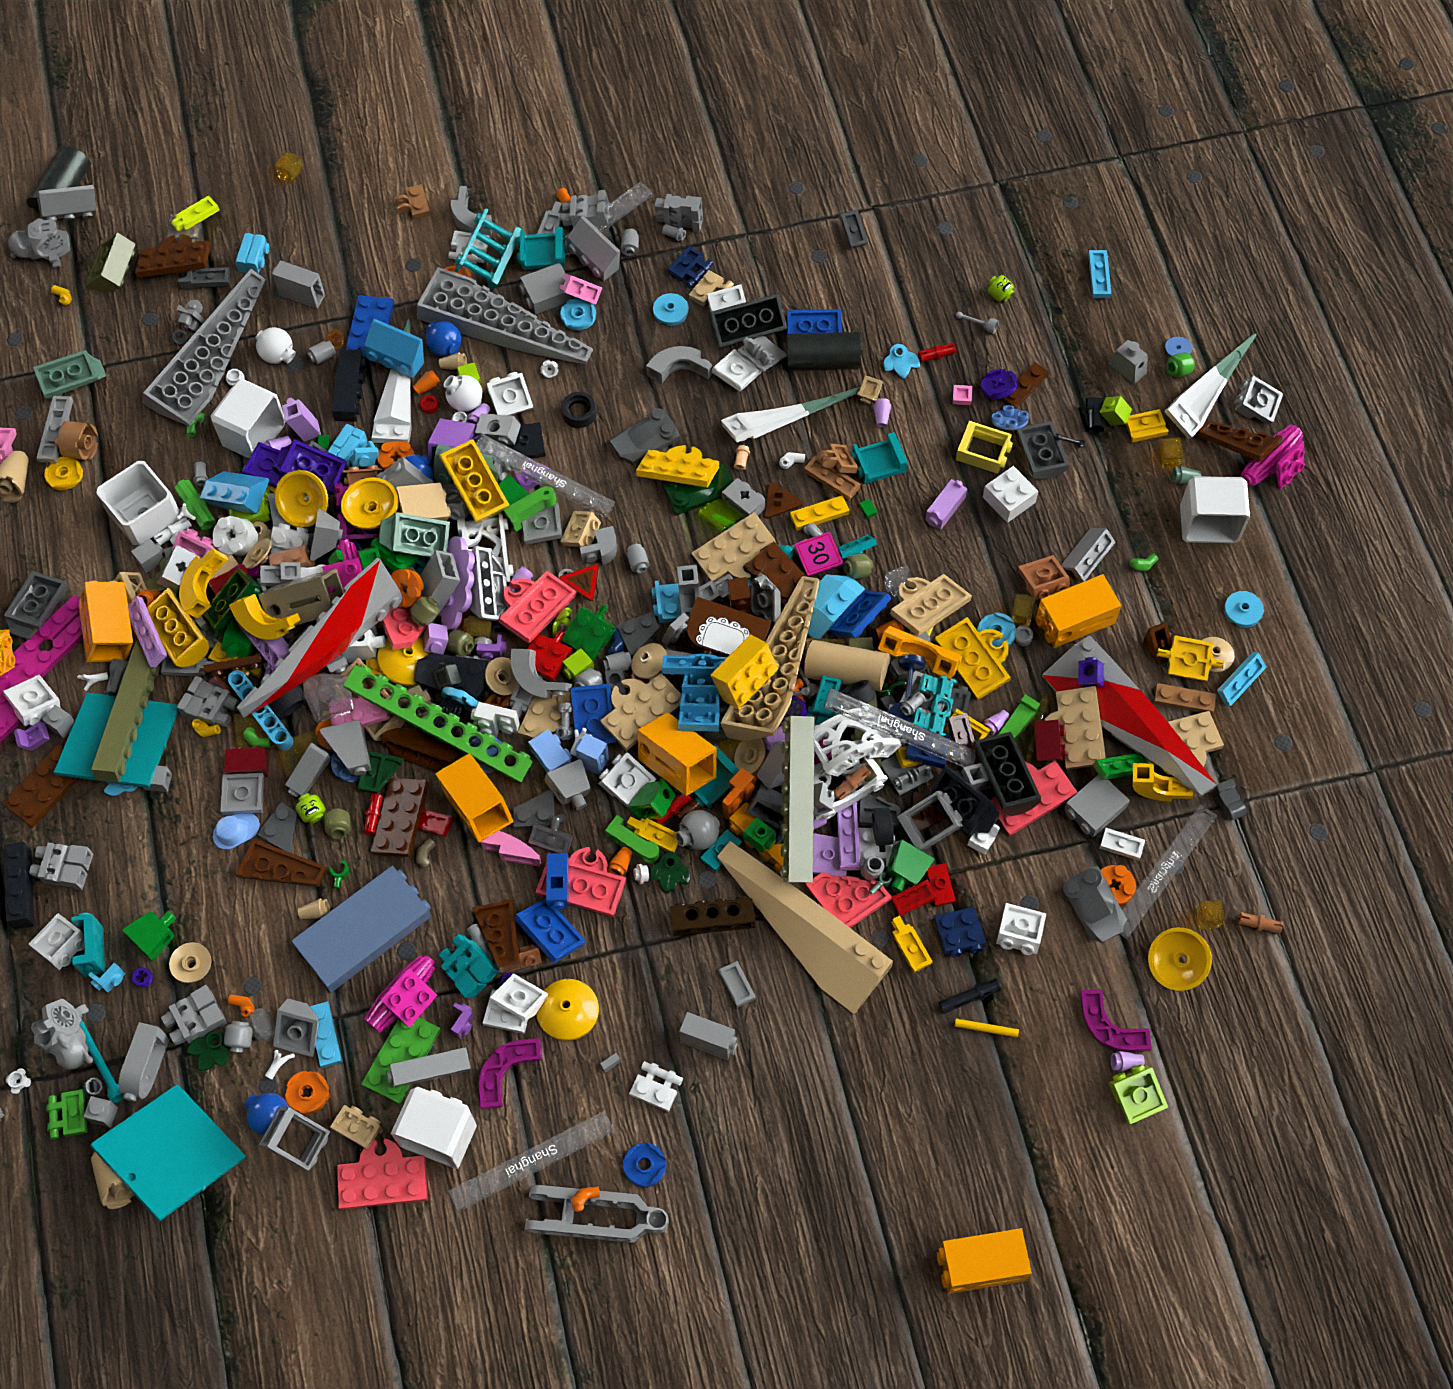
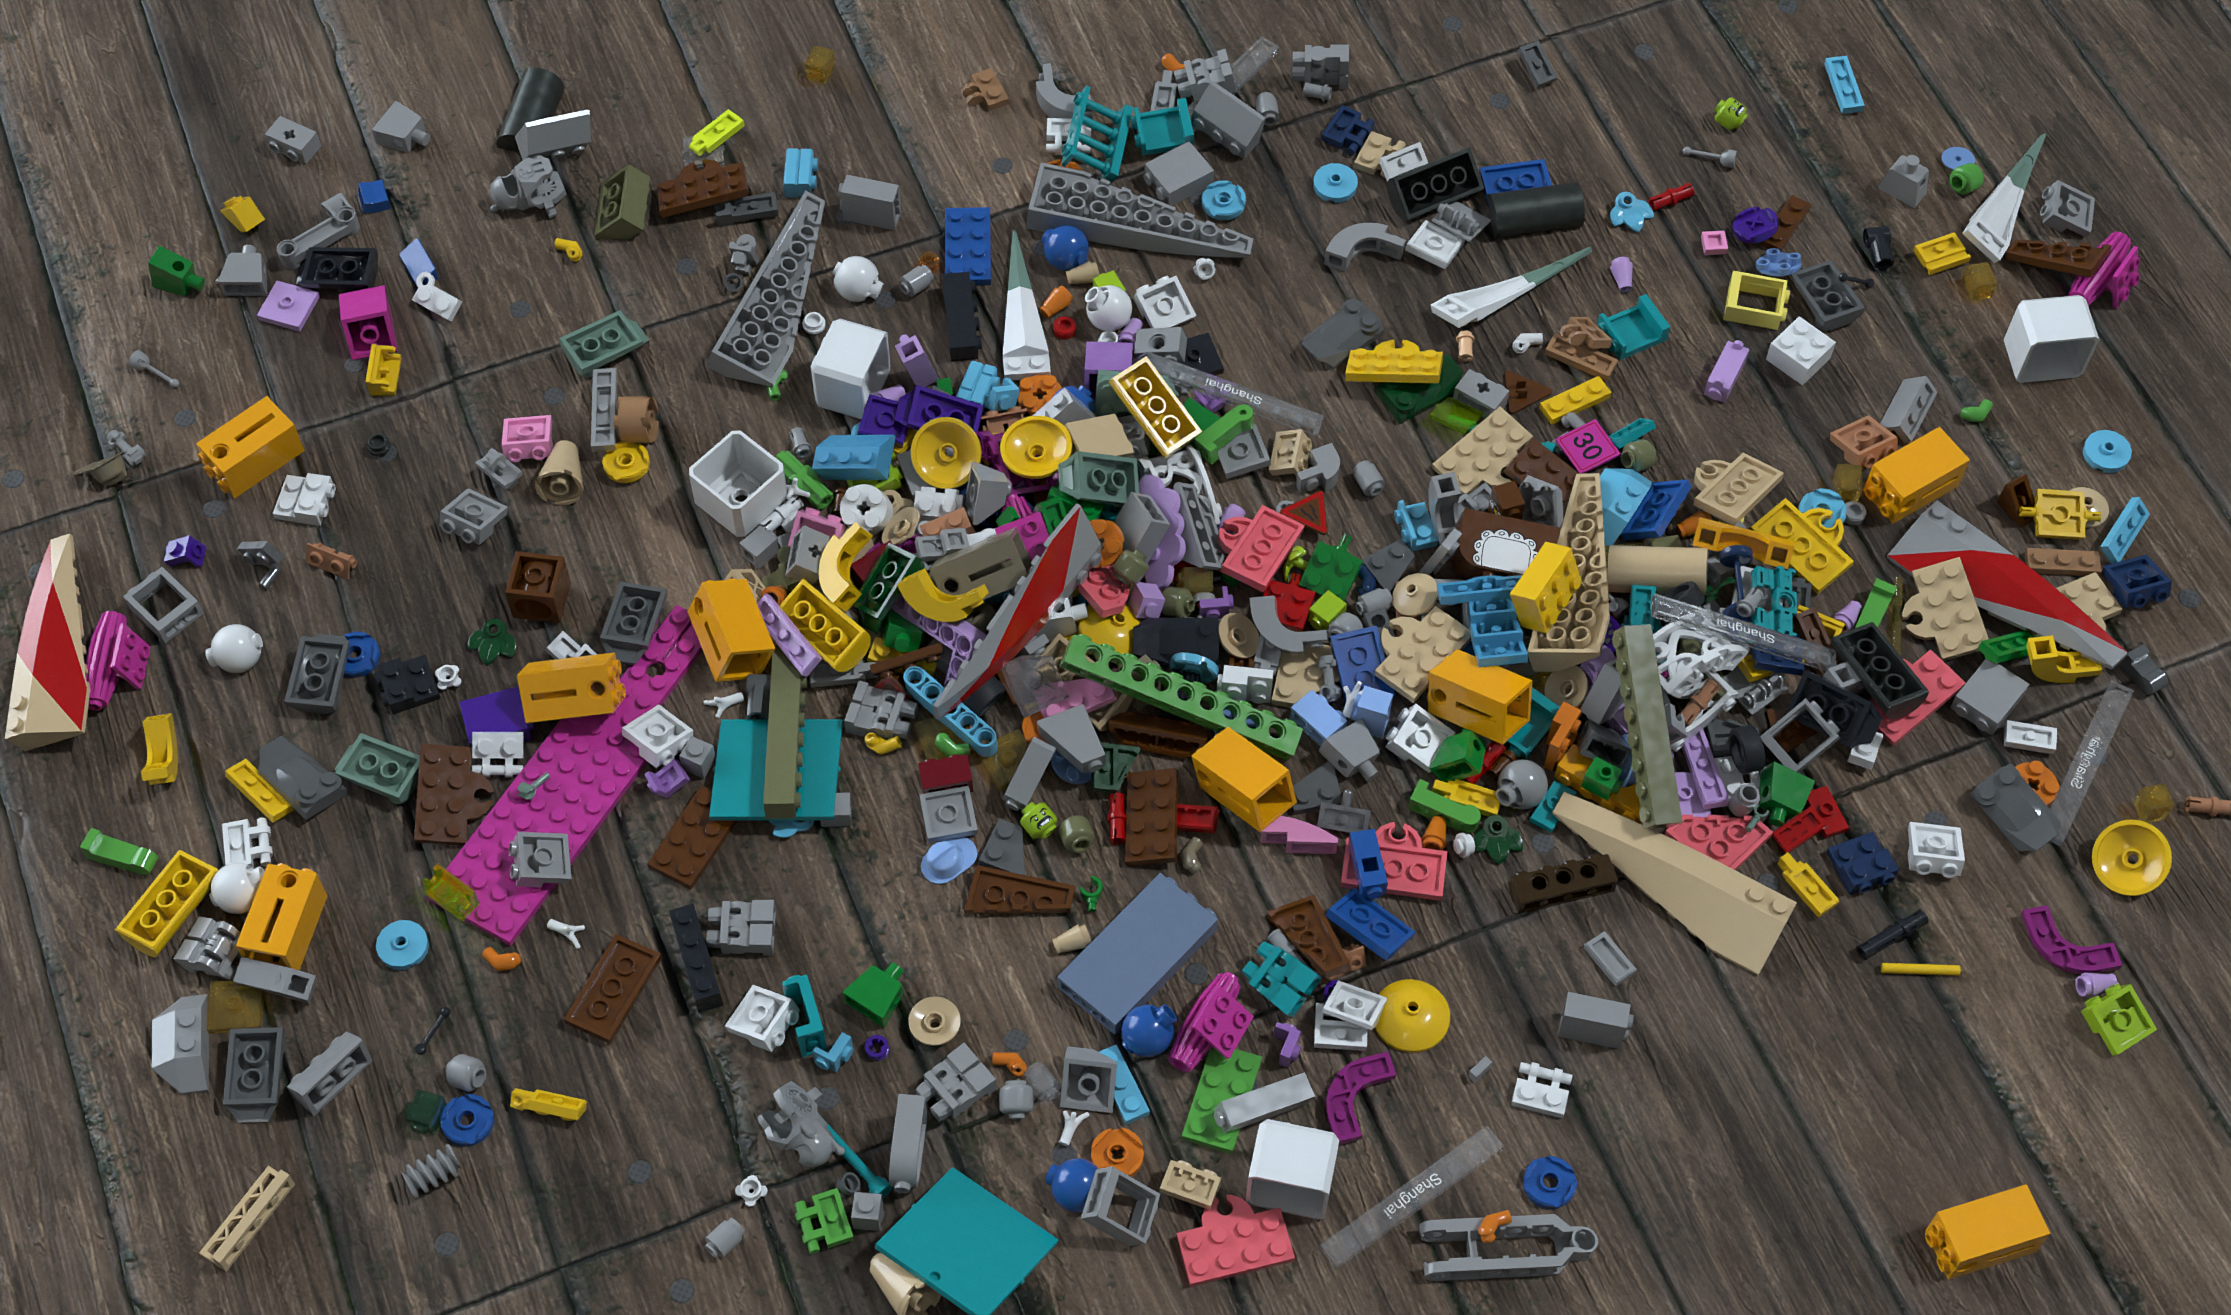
camera: 10 degrees left, 5 degrees down
dark green plate [187,1031,229,1071] -> none
dark azure slope [364,319,424,378] -> none
pearl dark grey slope [433,664,461,690] -> none
bright pink hinge [560,273,602,304] -> none
black tyre [561,392,597,428] -> none
tan bracket [857,375,883,404] -> none
green piece [859,499,877,519] -> none
clear bracket [884,565,910,597] -> none
dark red brick [1035,719,1067,763] -> none
dark purple brick [1078,657,1104,688] -> none
lime brick [1100,396,1132,426] -> none
sand green cone [1171,466,1201,484] -> none
none -> blue brick [1122,1004,1177,1057]
none -> dark blue plate [2102,554,2172,609]

